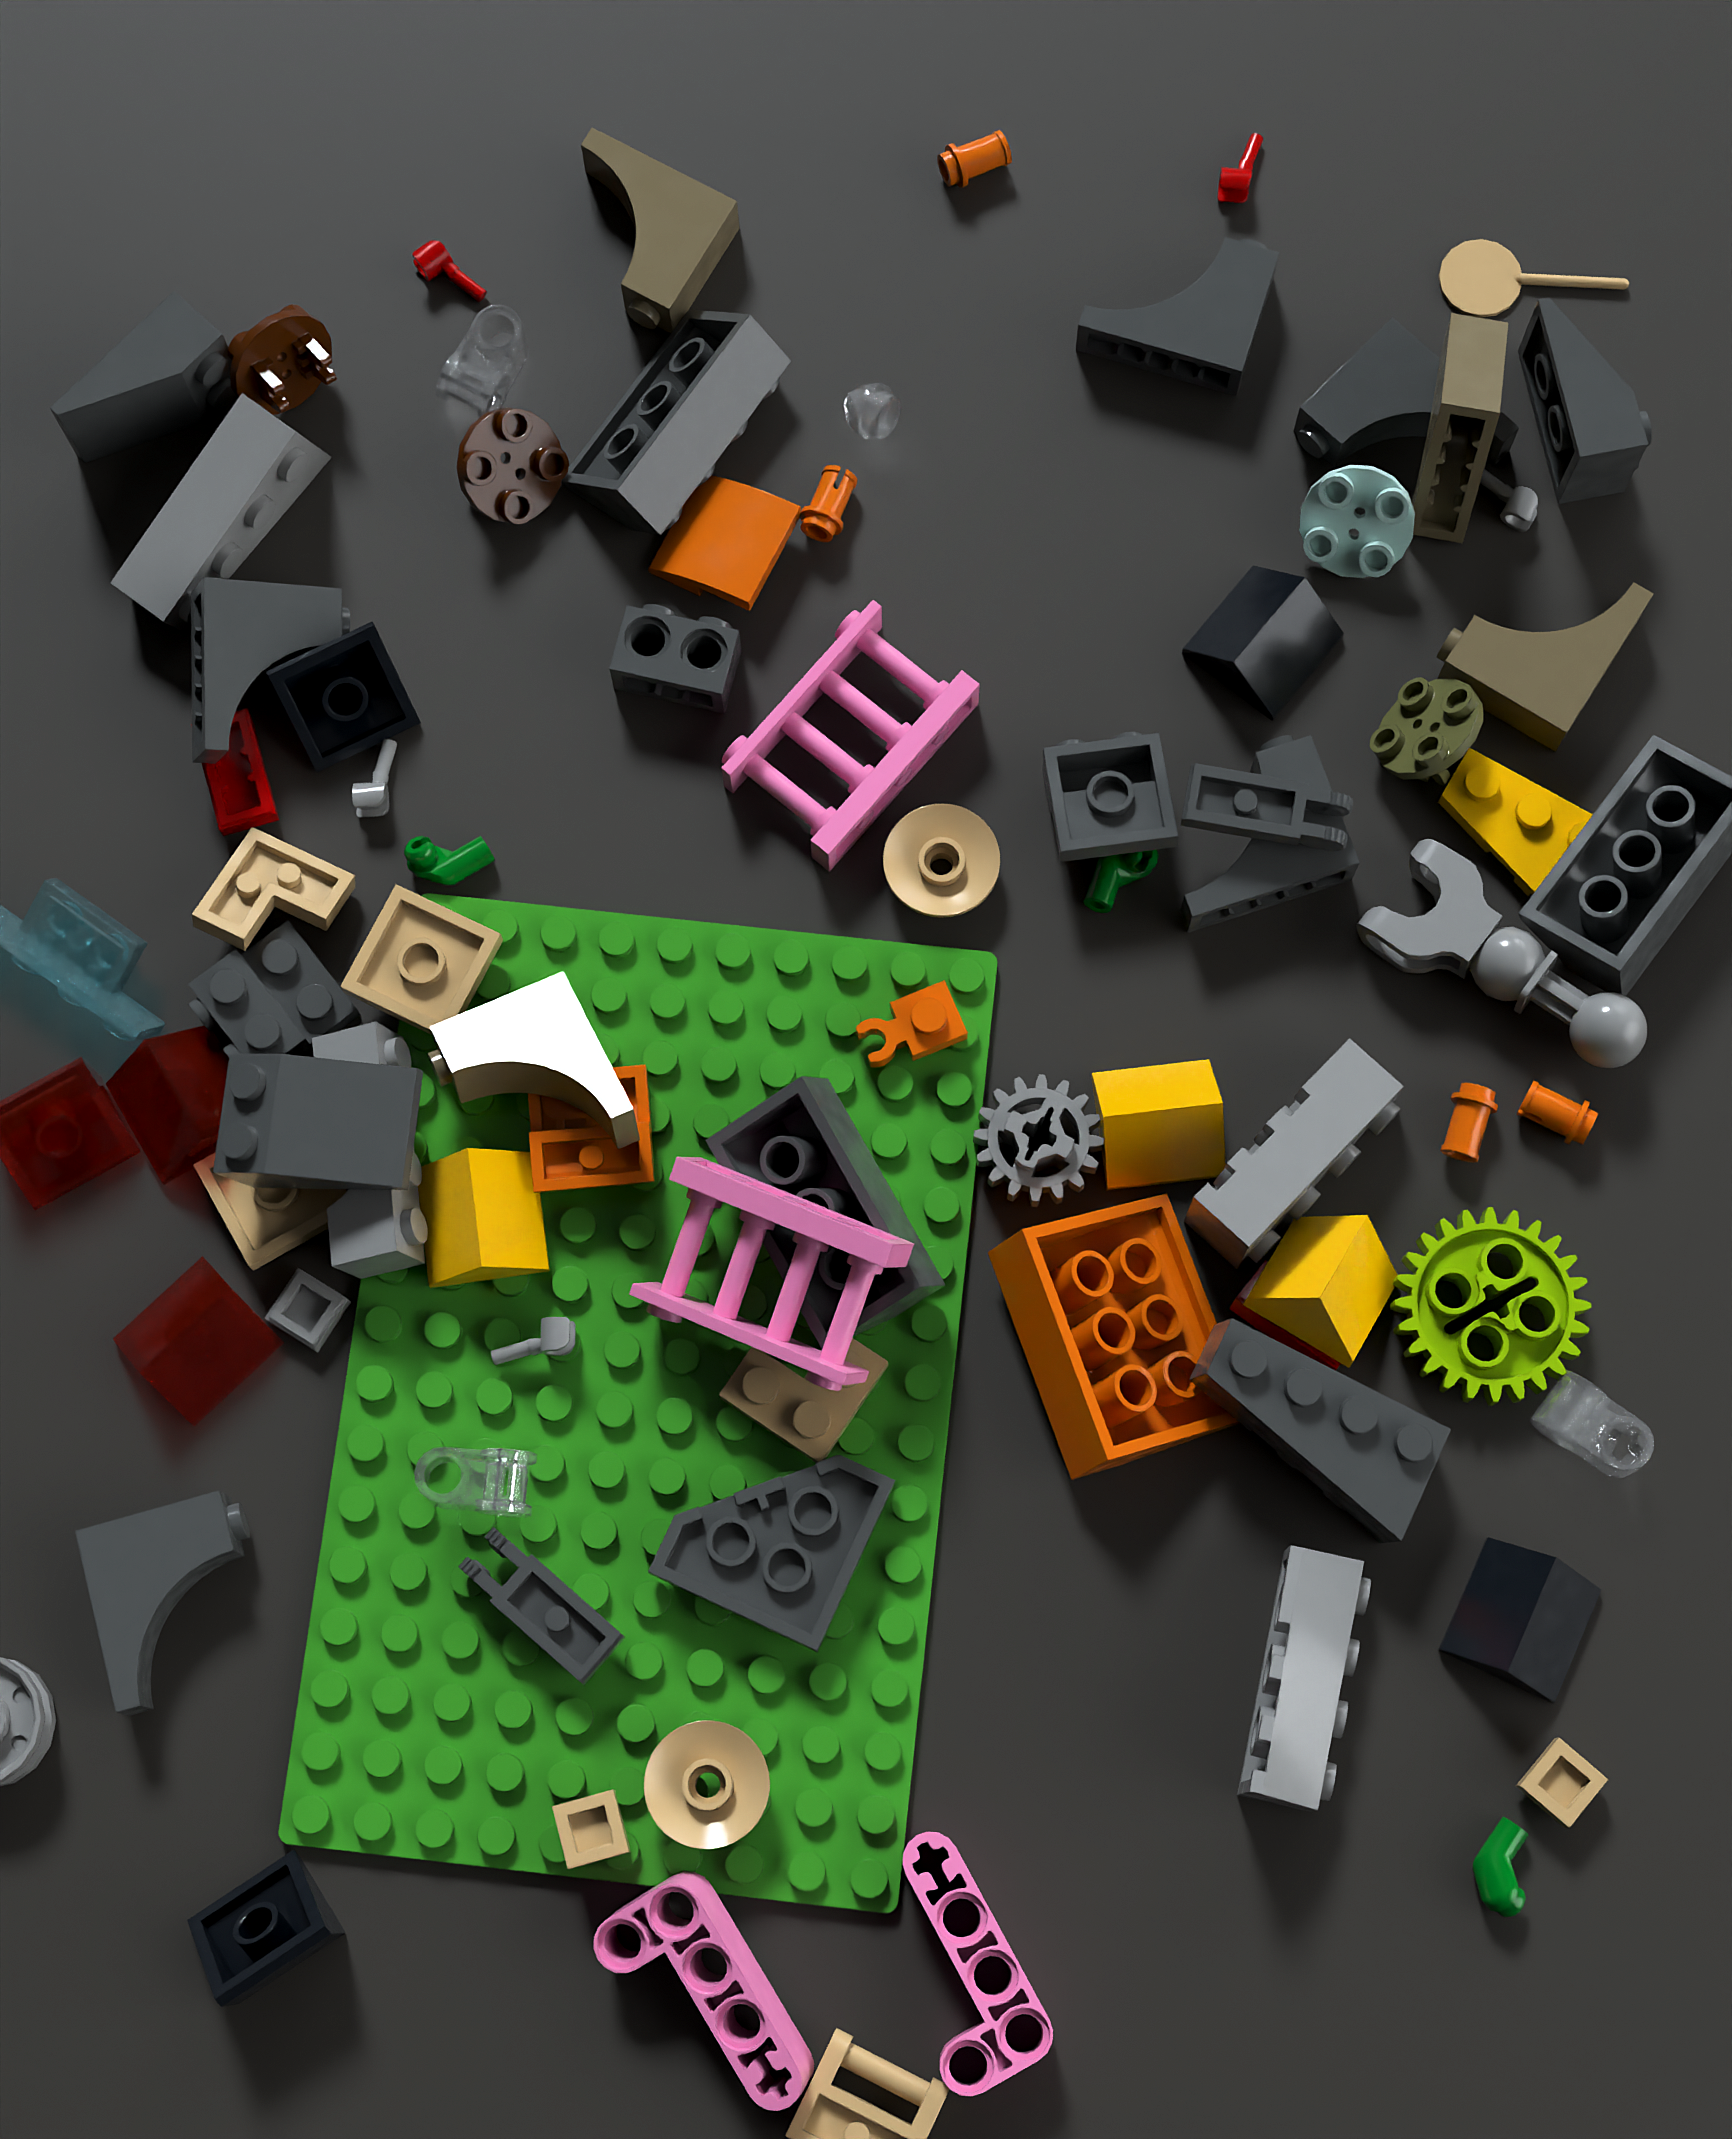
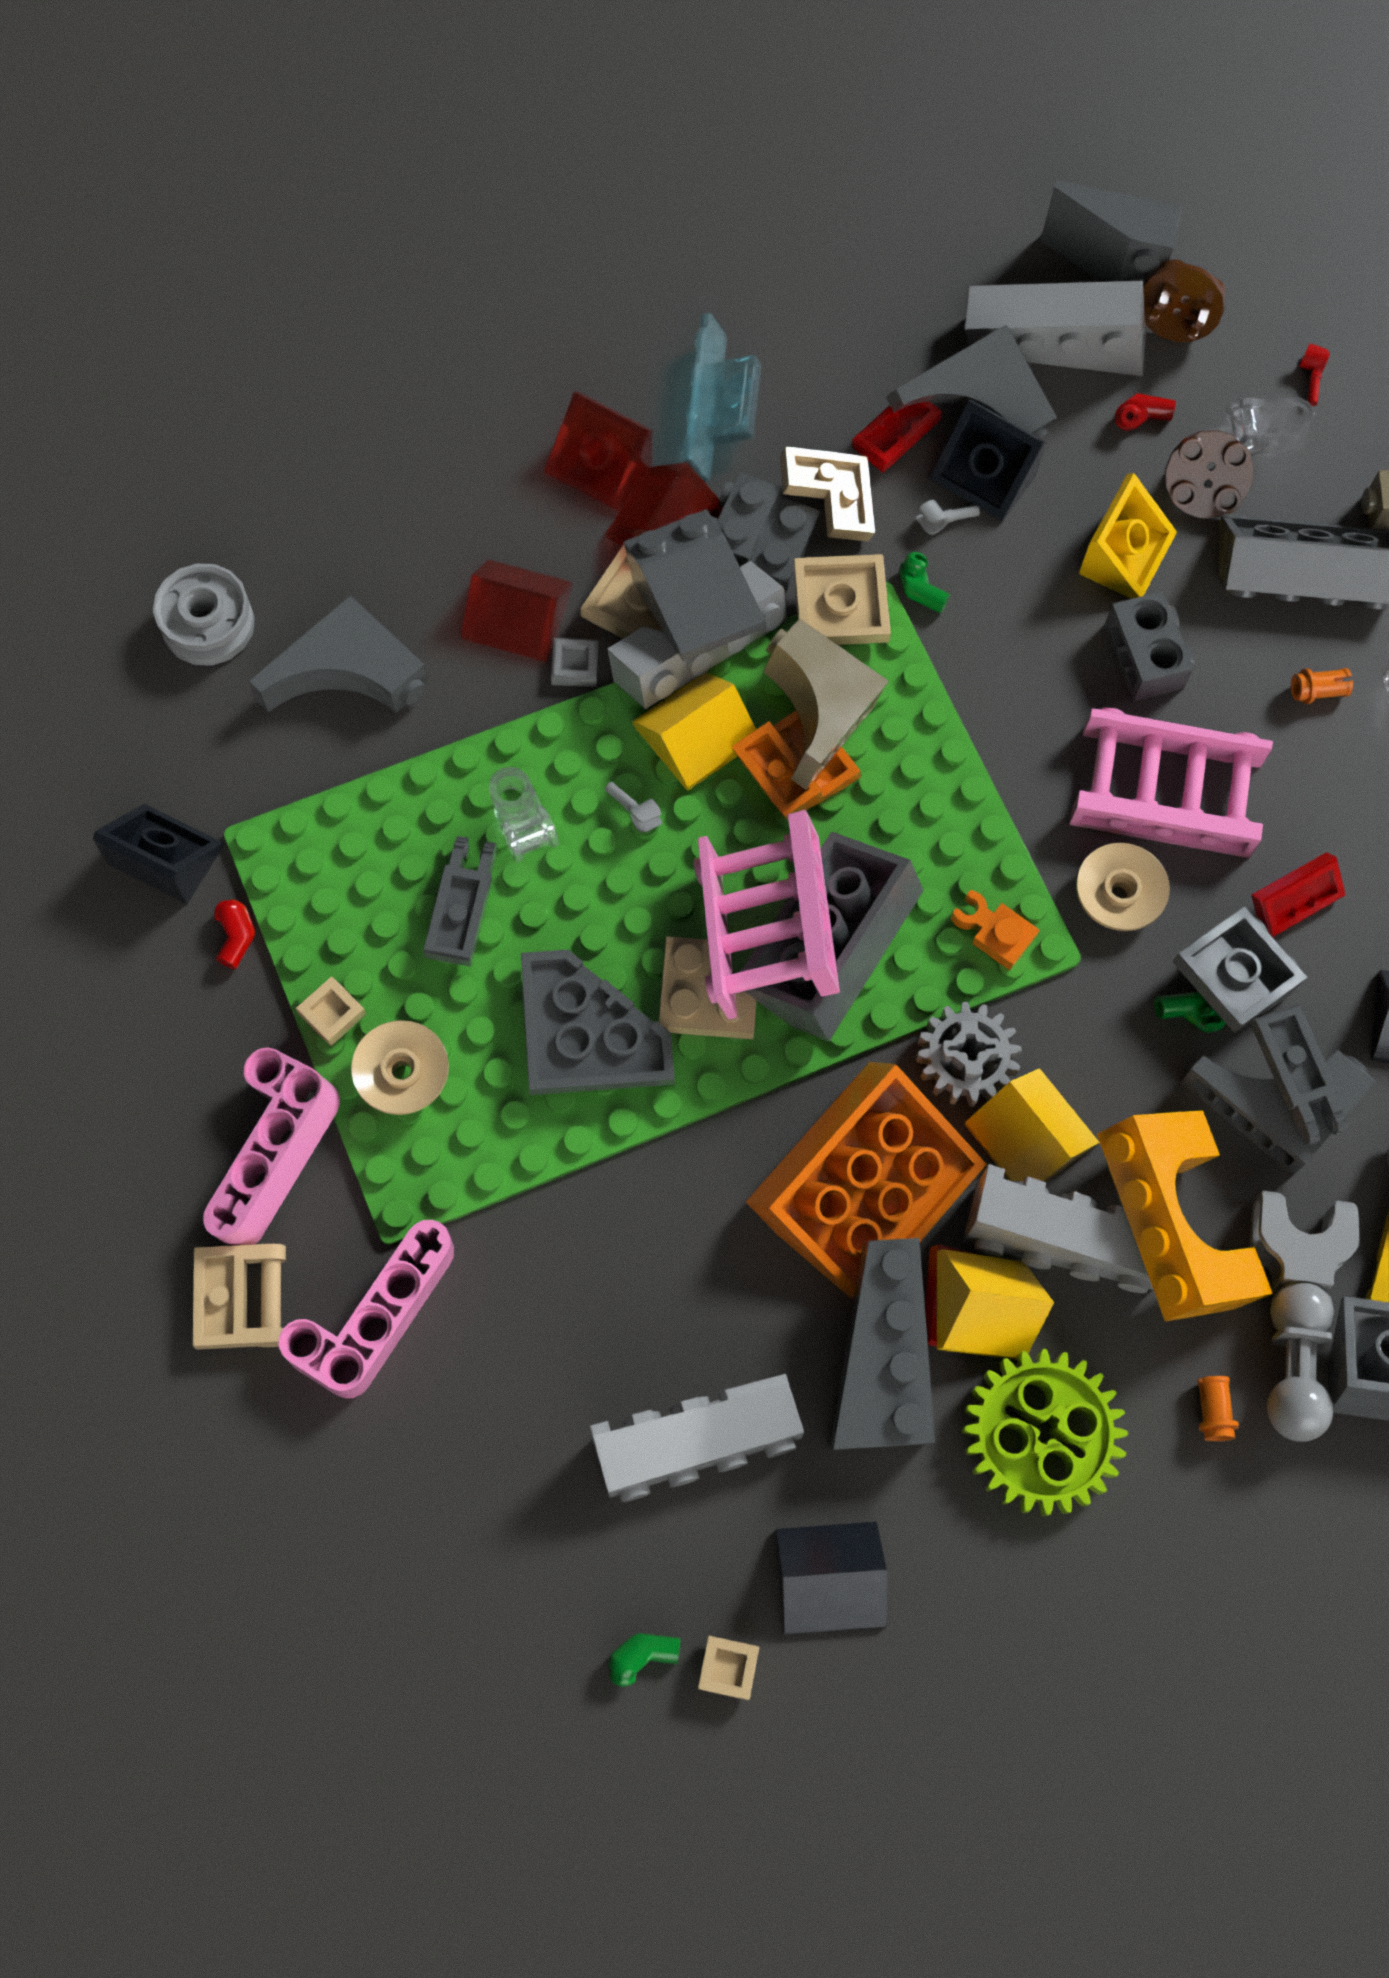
camera: 55 degrees right, 5 degrees down
orange slope [649,475,801,611] -> none
orange pin [1440,1083,1498,1163] -> none
clear piece [1530,1370,1654,1478] -> none
none -> red arm [214,899,255,970]
none -> yellow slope [1079,473,1177,599]
none -> light orange arch [1097,1110,1273,1322]
none -> red arm [1115,394,1176,431]
none -> red plate [1251,852,1346,937]

